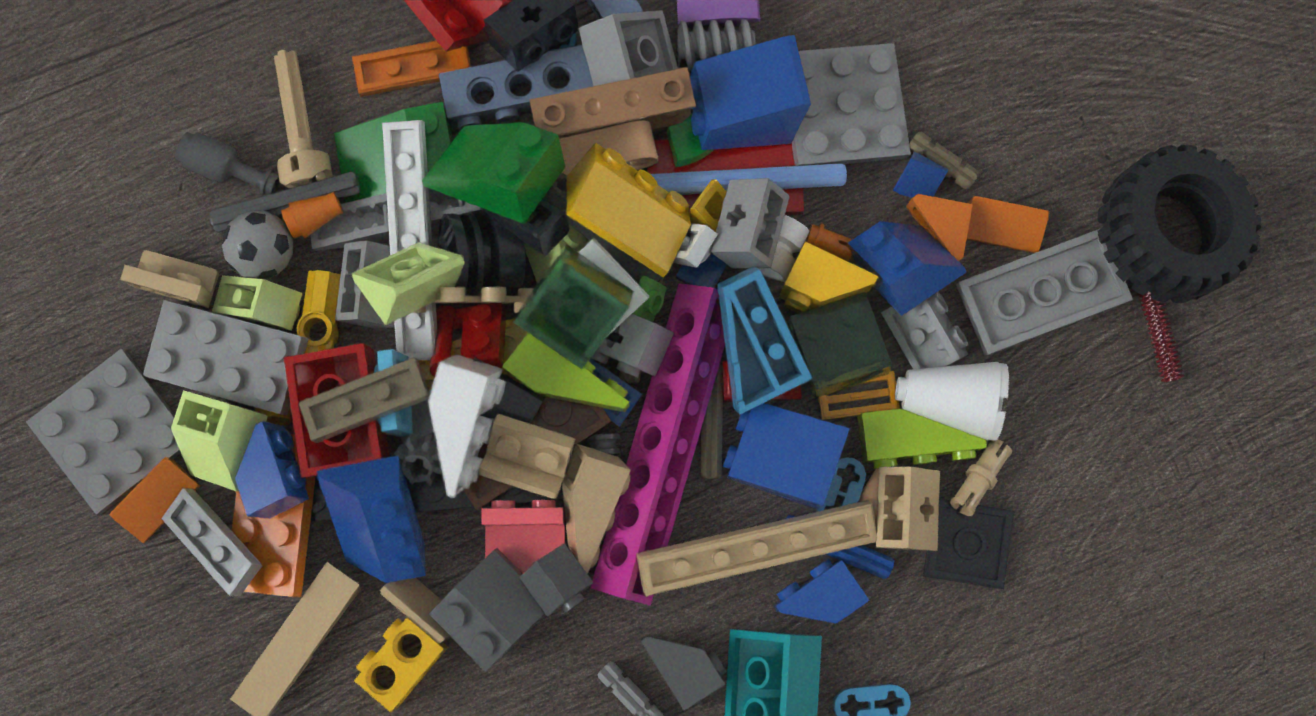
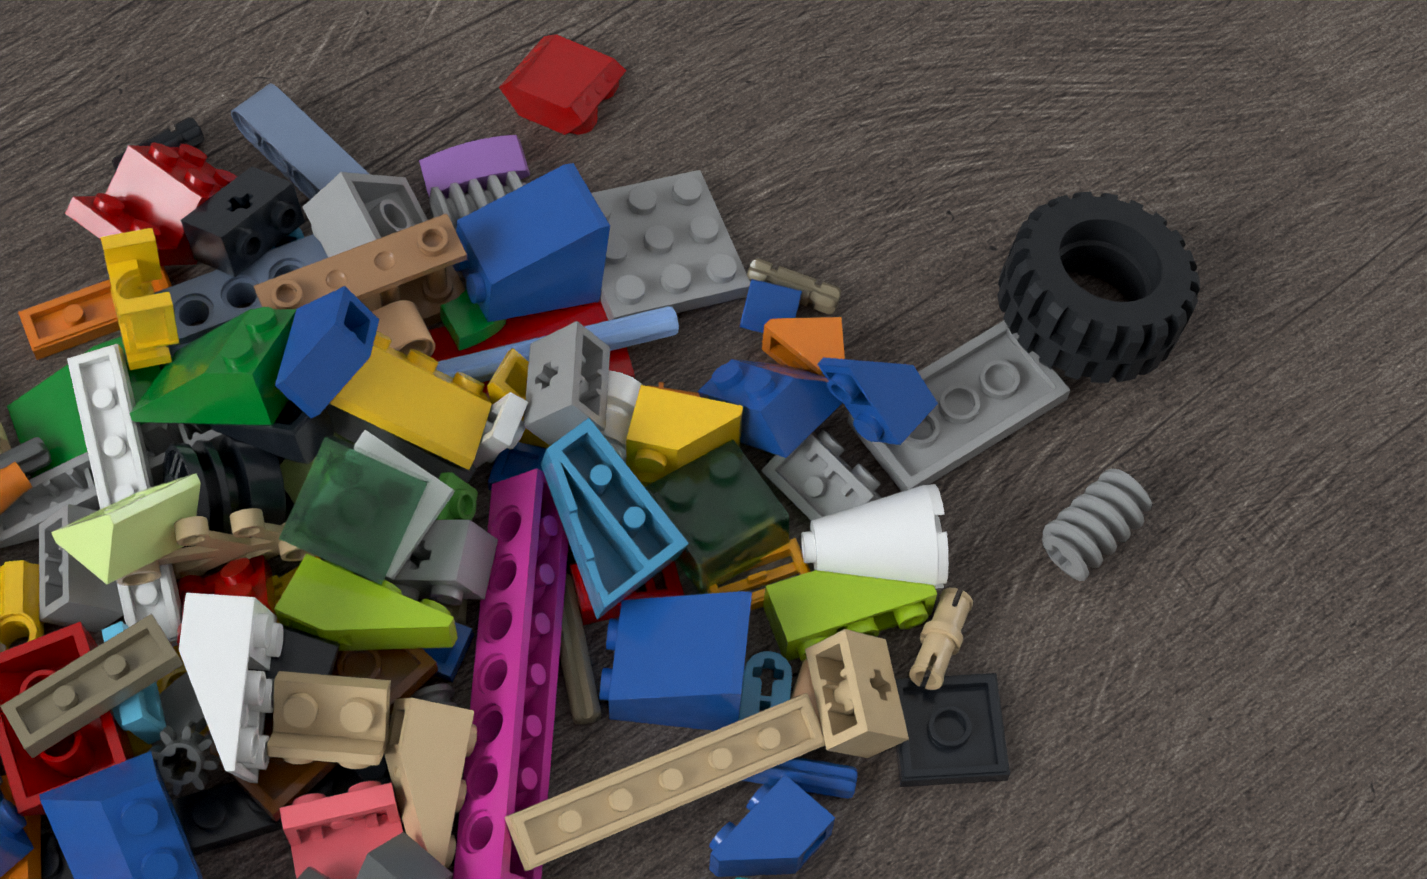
camera: 15 degrees left, 20 degrees down
orange slope [967,196,1050,253] -> none
dark red axle [1139,292,1184,383] -> none
none -> yellow piece [100,228,179,370]
none -> blue slope [275,286,379,418]
none -> blue slope [817,357,938,445]
none -> light grey piece [1042,469,1153,581]

